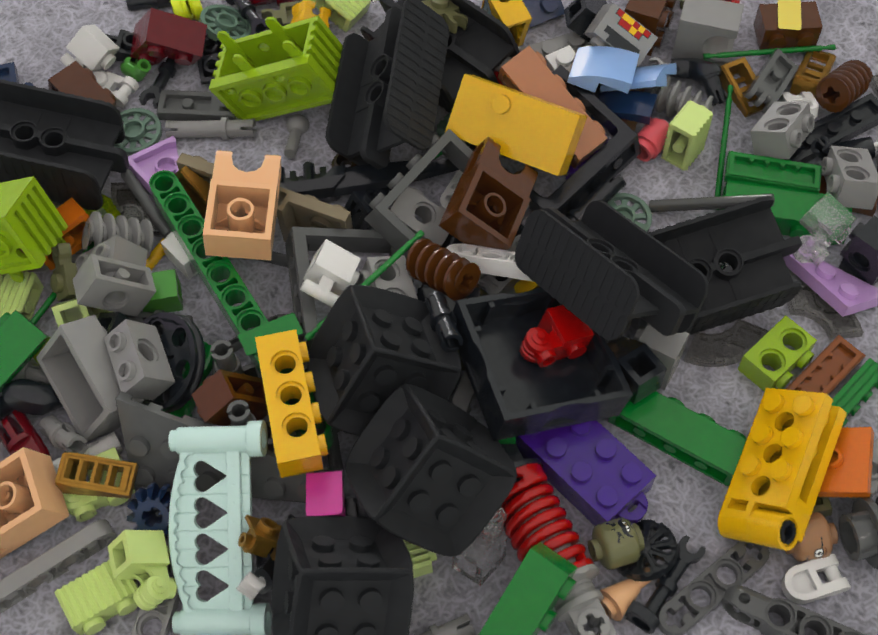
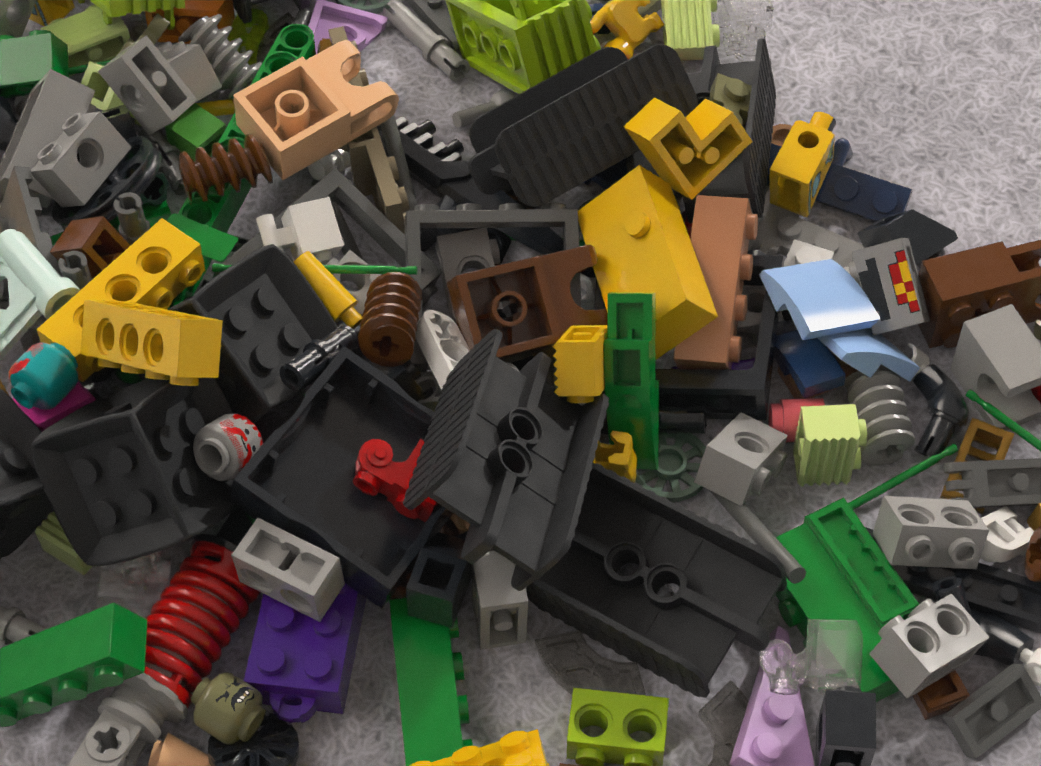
camera: 50 degrees right, 5 degrees down
none -> teal head [9,342,78,410]
none -> yellow brick [81,300,223,386]
none -> reddish brown piece [179,134,273,205]
none -> light grey head [193,413,263,481]
none -> light grey brick [231,518,345,622]
none -> yellow cylinder [294,251,363,329]
none -> yellow brick [552,325,608,403]
none -> green slope [604,292,659,470]
none -> yellow brick [624,97,753,200]
none -> light grey brick [694,413,788,506]

